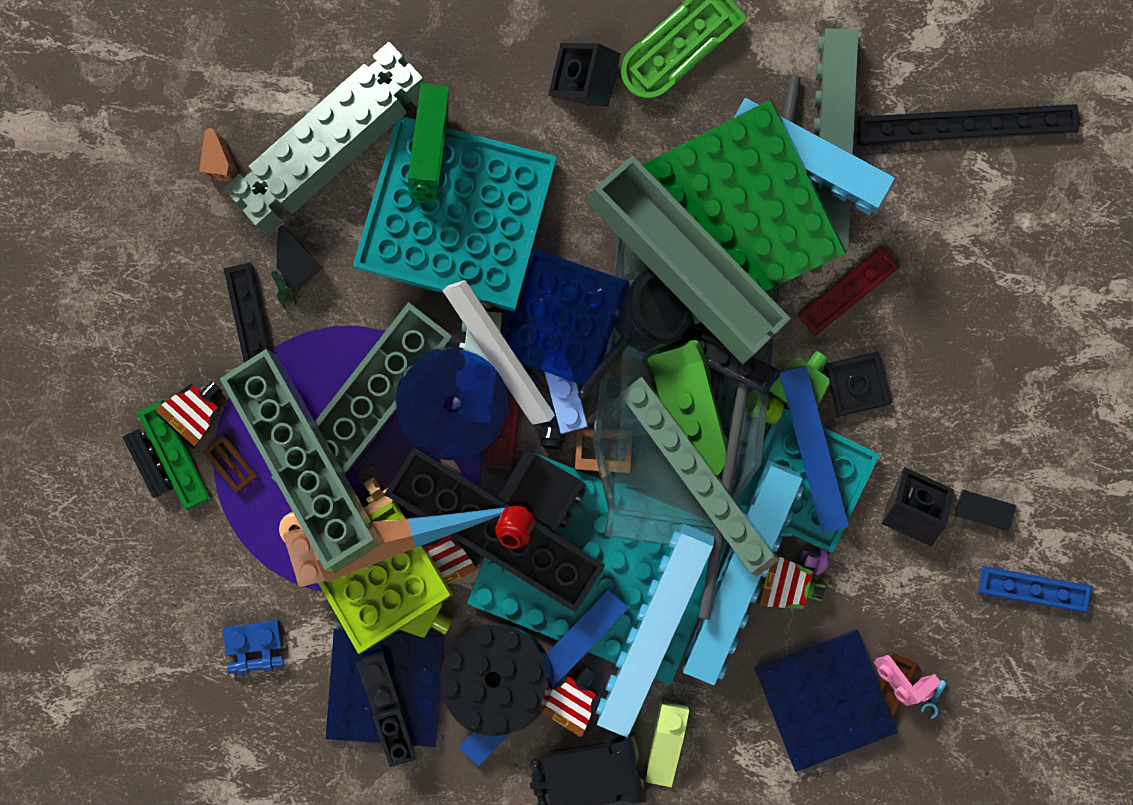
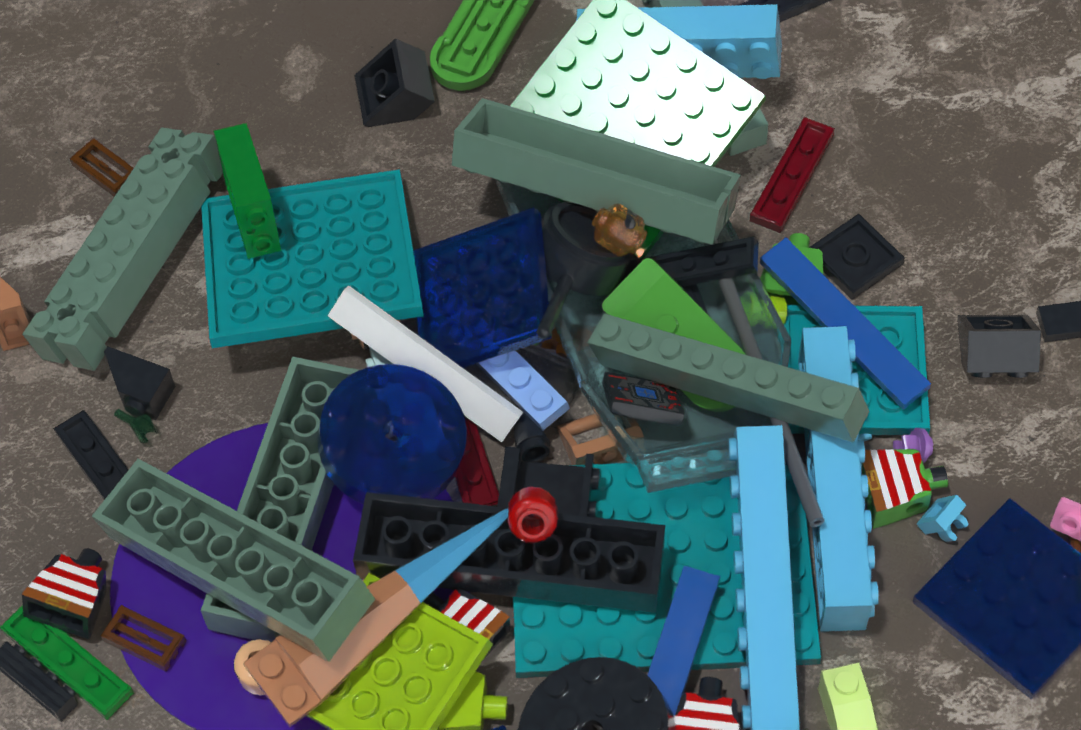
camera: 25 degrees left, 30 degrees down
none -> reddish brown tile [70,138,134,197]
none -> clear orange head [592,203,647,257]
none -> black tile [602,371,685,426]
none -> medium azure tile [916,495,969,542]

